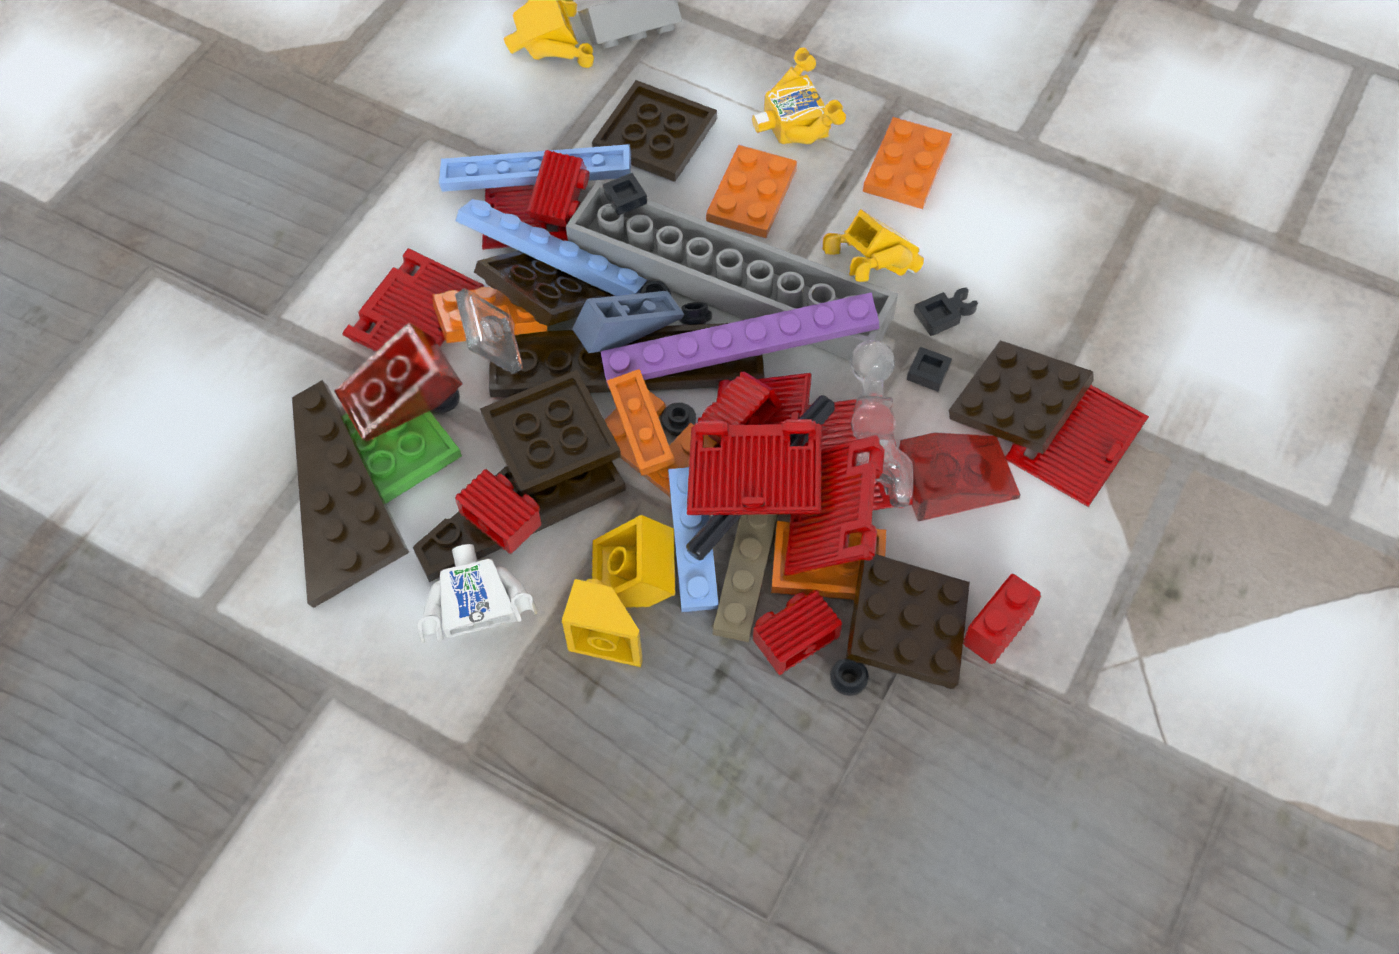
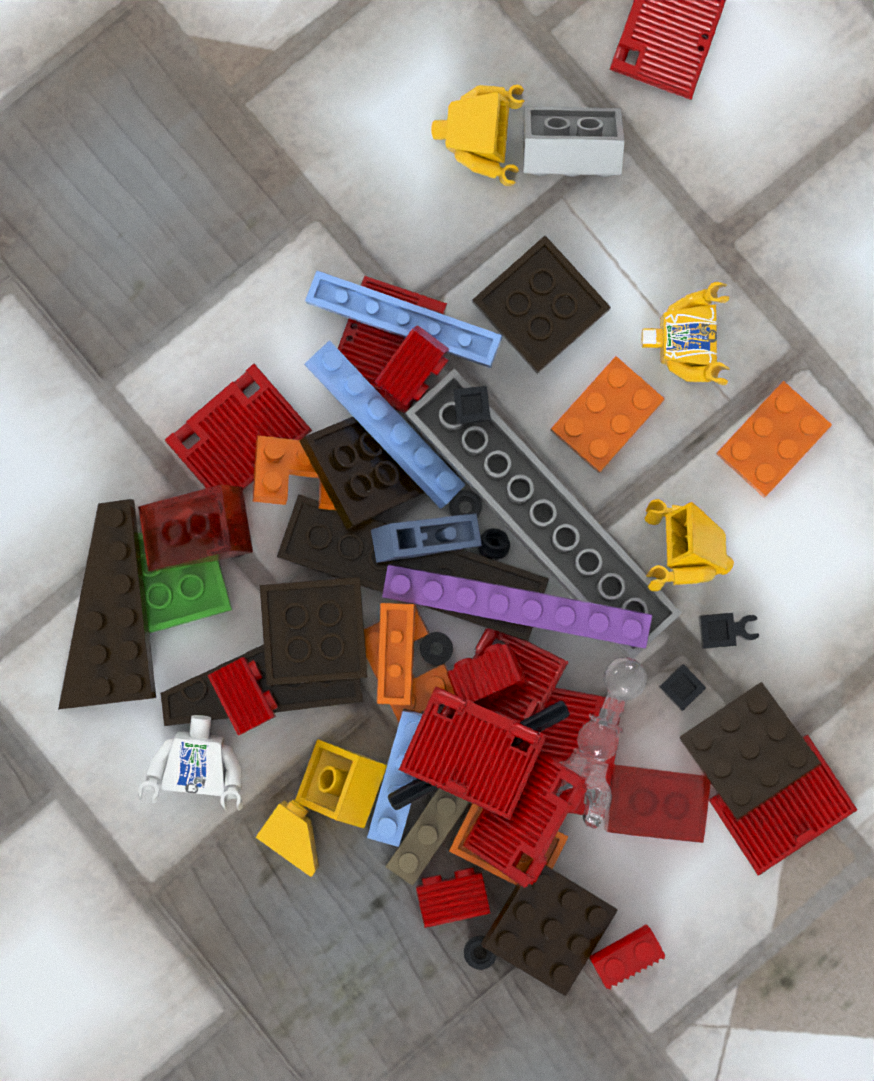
camera: 20 degrees right, 25 degrees up
clear plate [455,288,523,374] -> none

